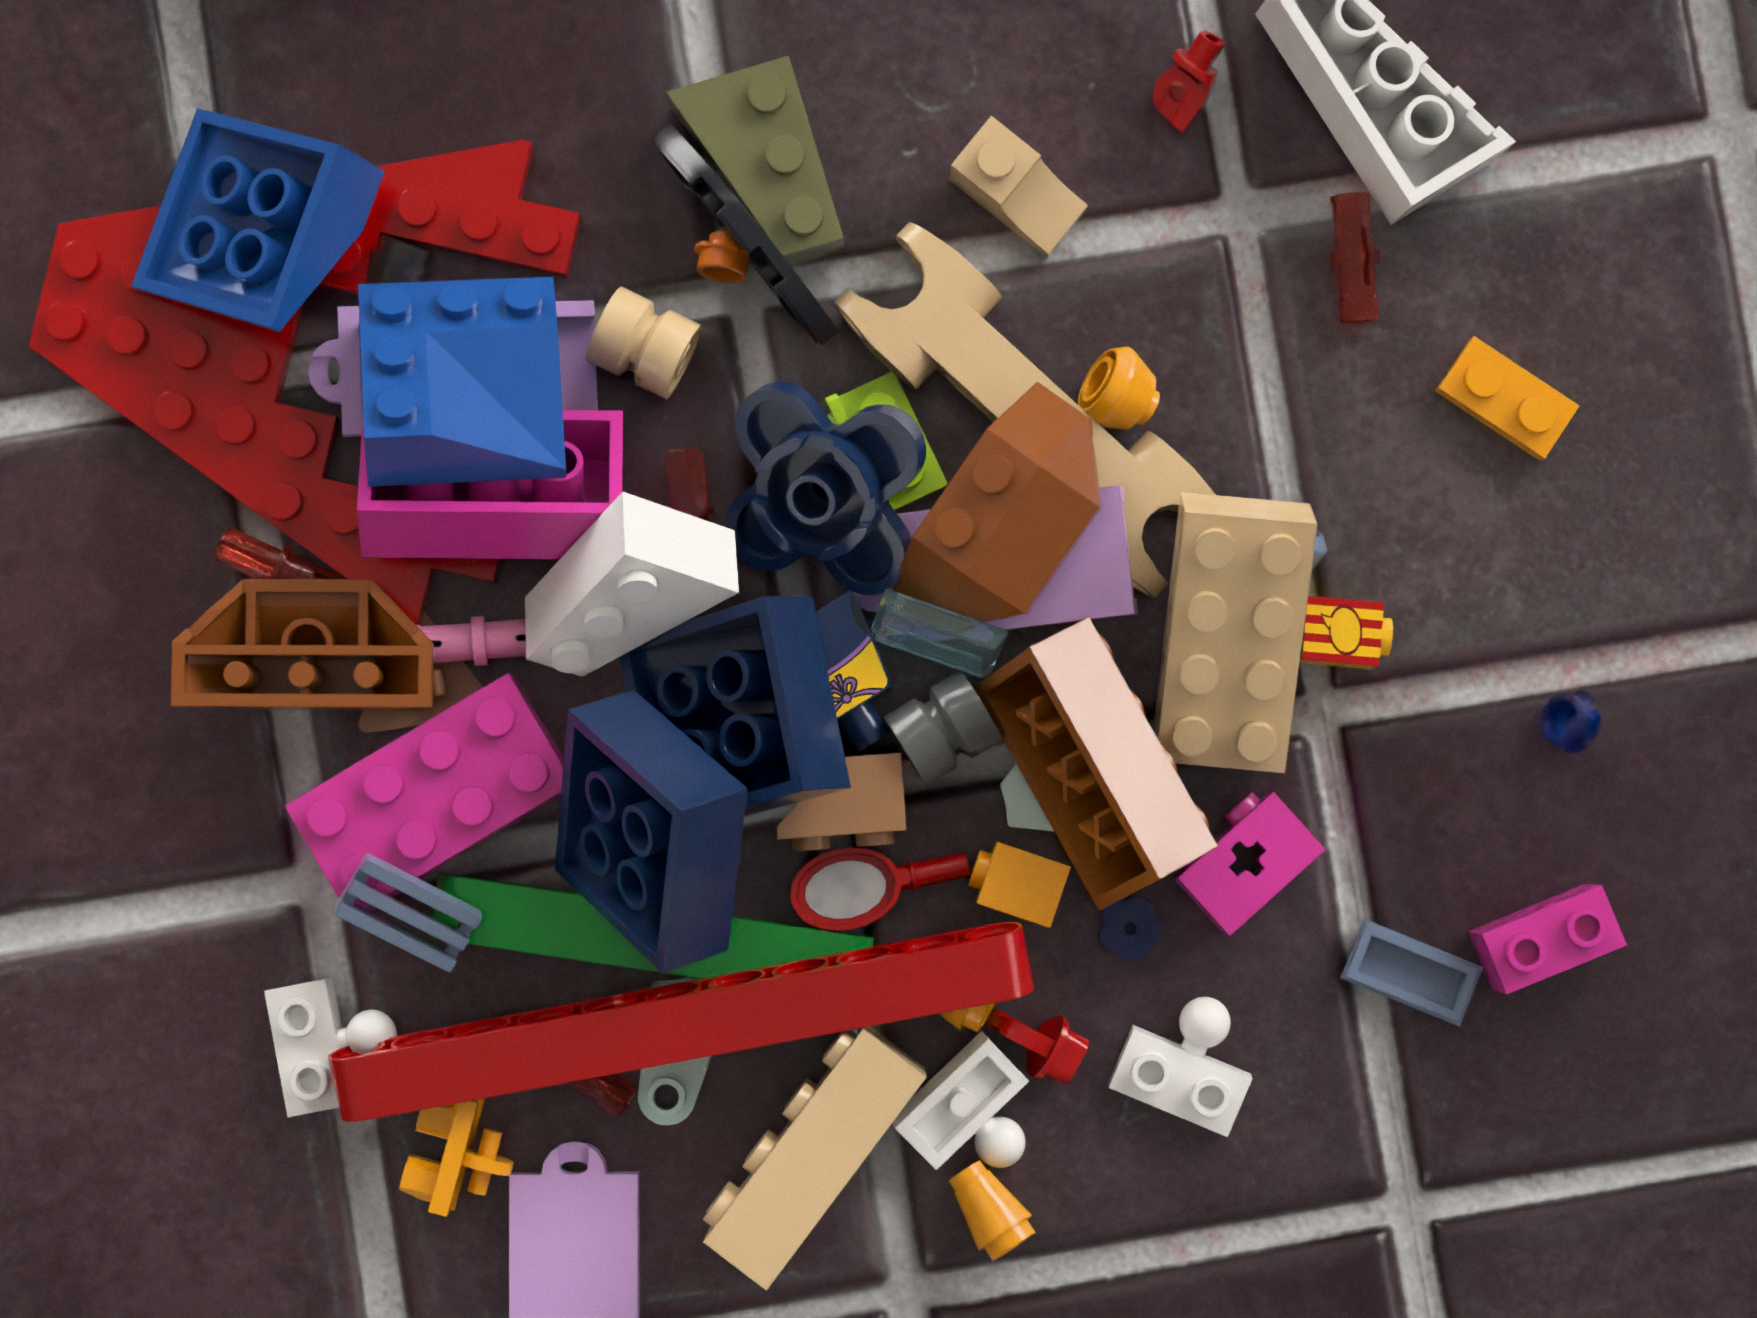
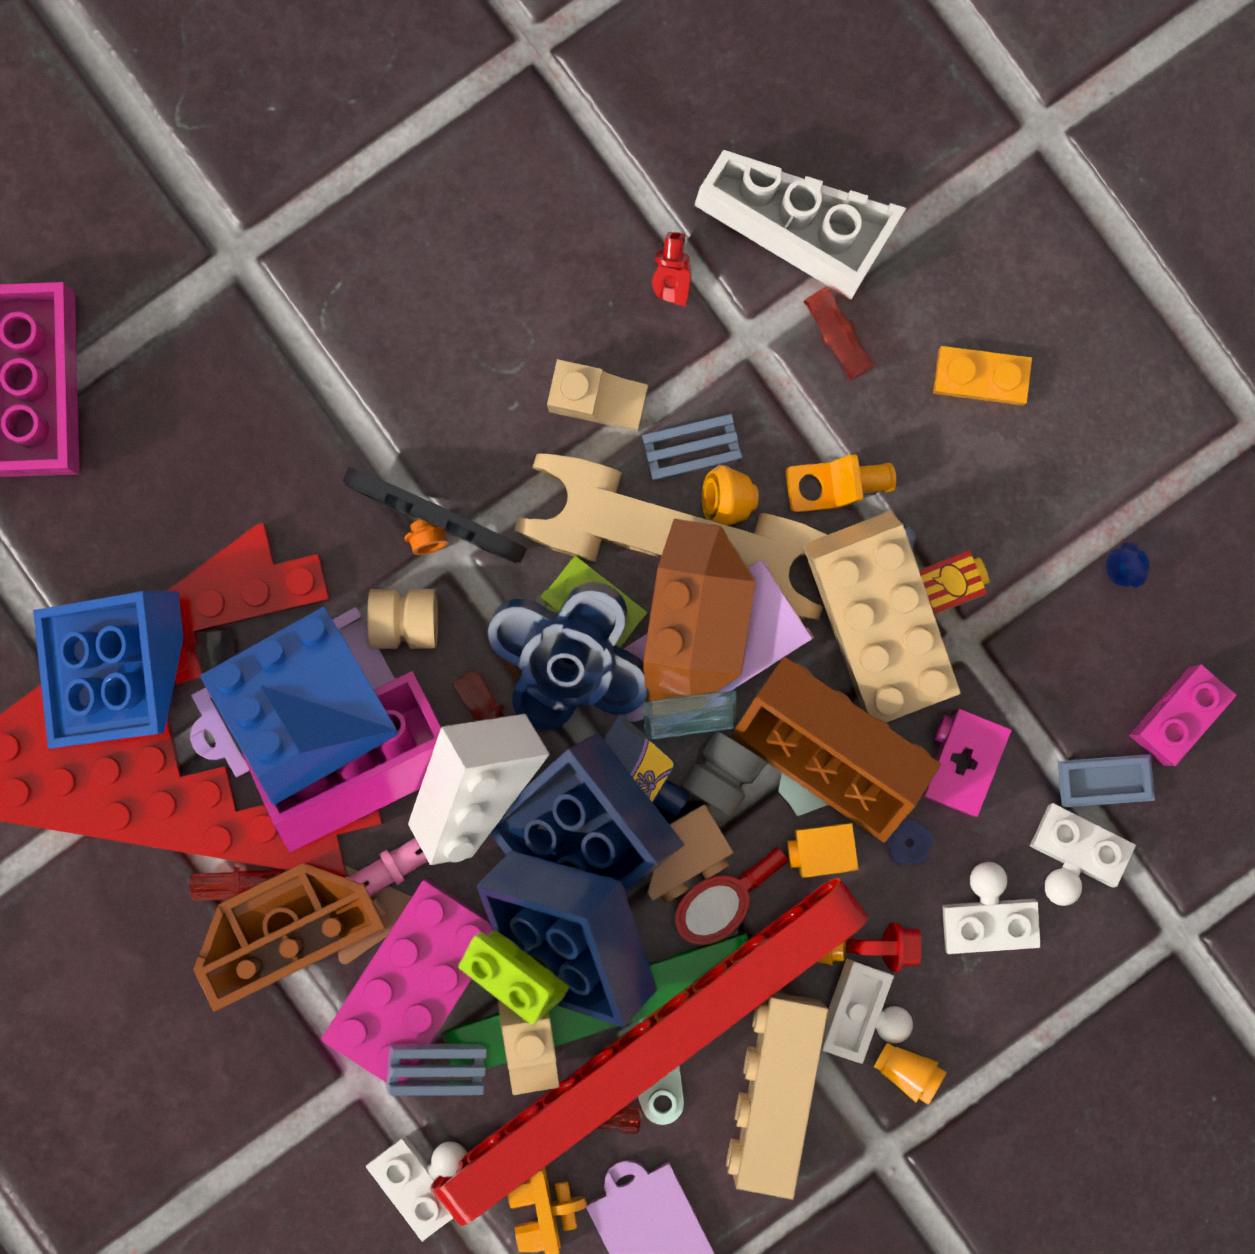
camera: 25 degrees left, 0 degrees up
olive wedge [666,56,845,267] -> none
none -> lime bracket [458,930,569,1026]
none -> tan arch [498,1002,559,1095]
none -> sand blue tile [642,414,742,482]
none -> light orange bracket [785,454,897,513]
none -> white plate [1030,803,1136,906]

